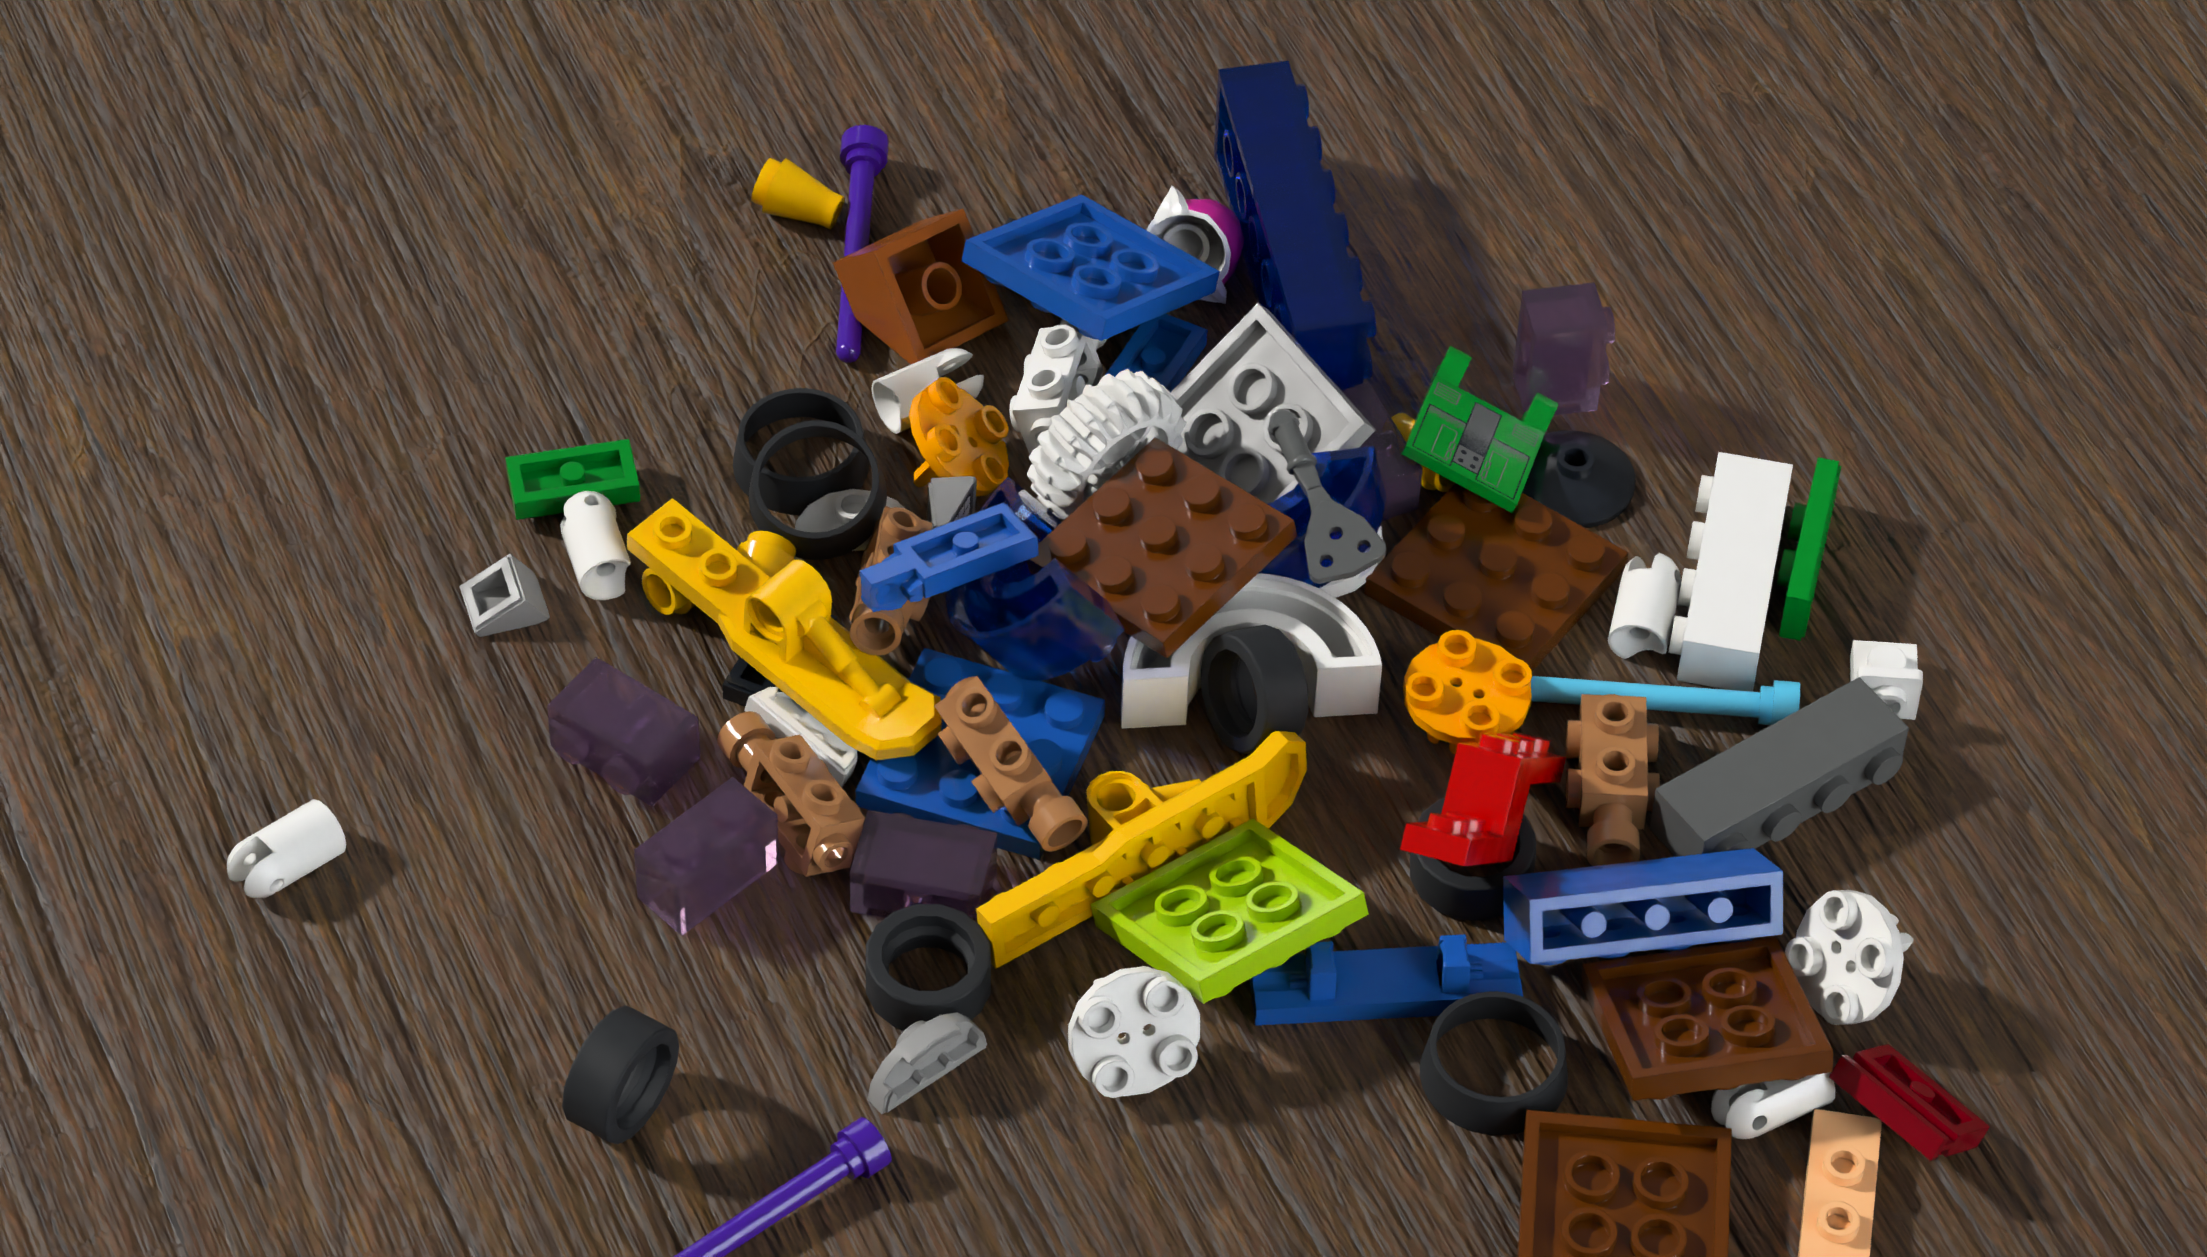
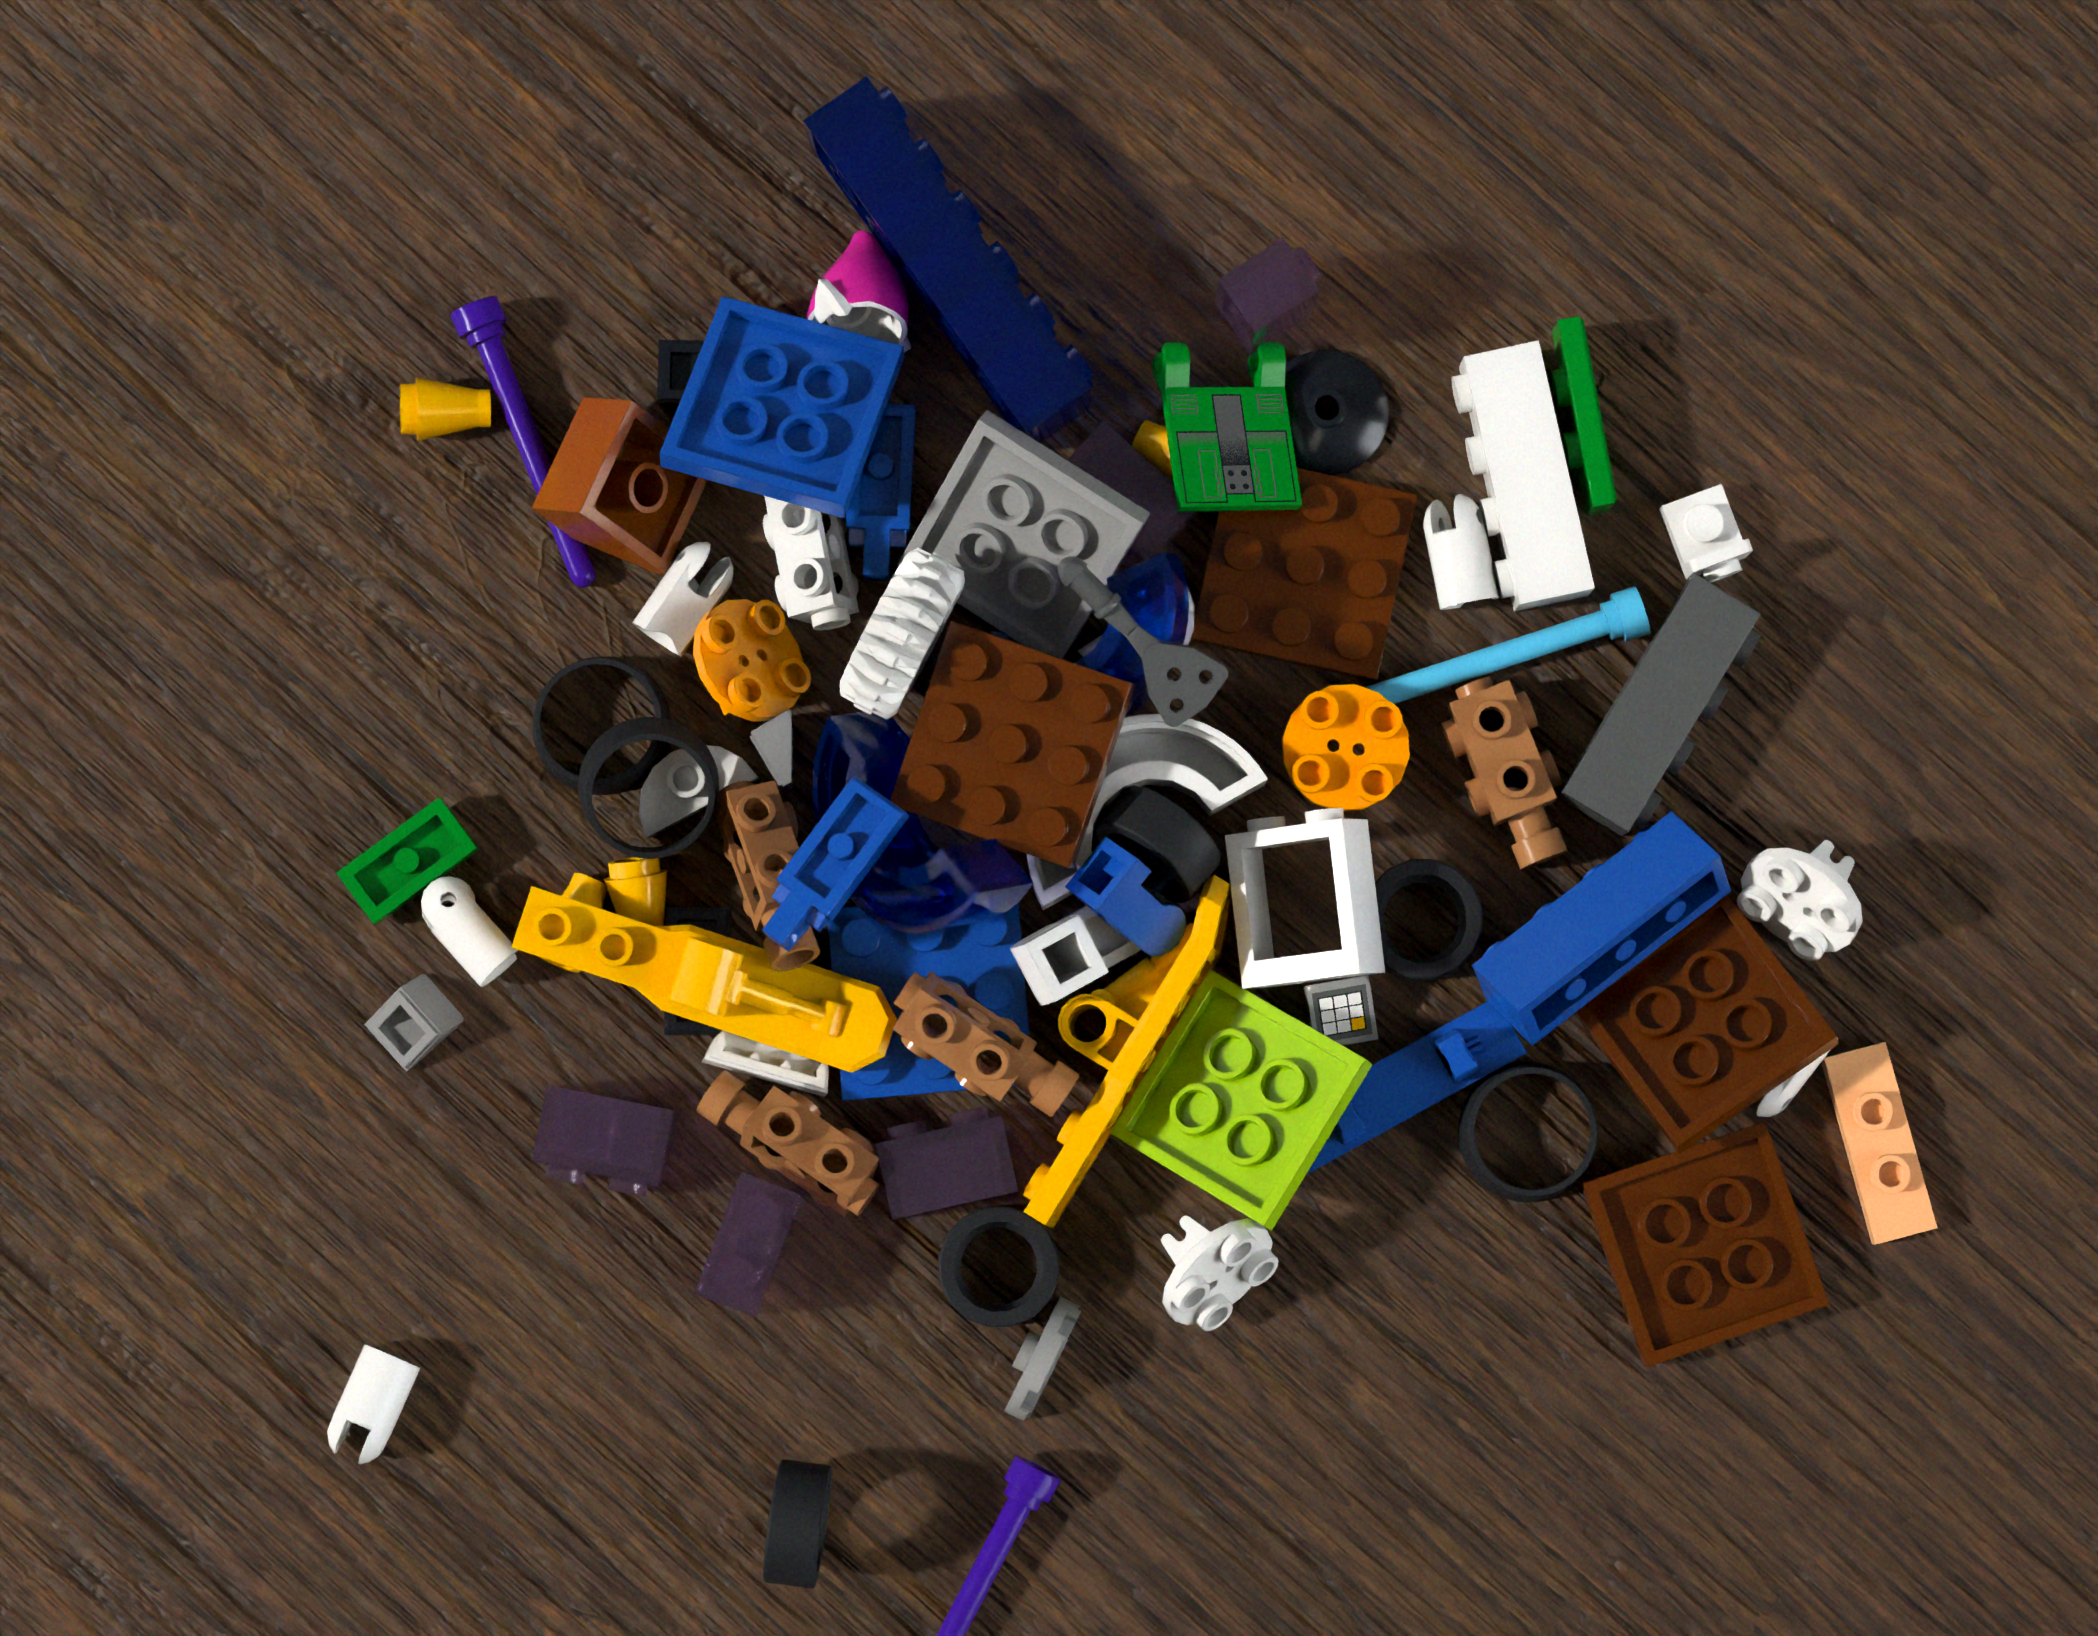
camera: 20 degrees left, 35 degrees up
red bracket [1400,732,1566,866] -> none
dark red plate [1829,1044,1990,1161] -> none
none -> white brick [1010,906,1141,1006]
none -> blue leg [1065,836,1186,956]
none -> white window [1225,808,1385,989]
none -> slope [1303,975,1378,1046]

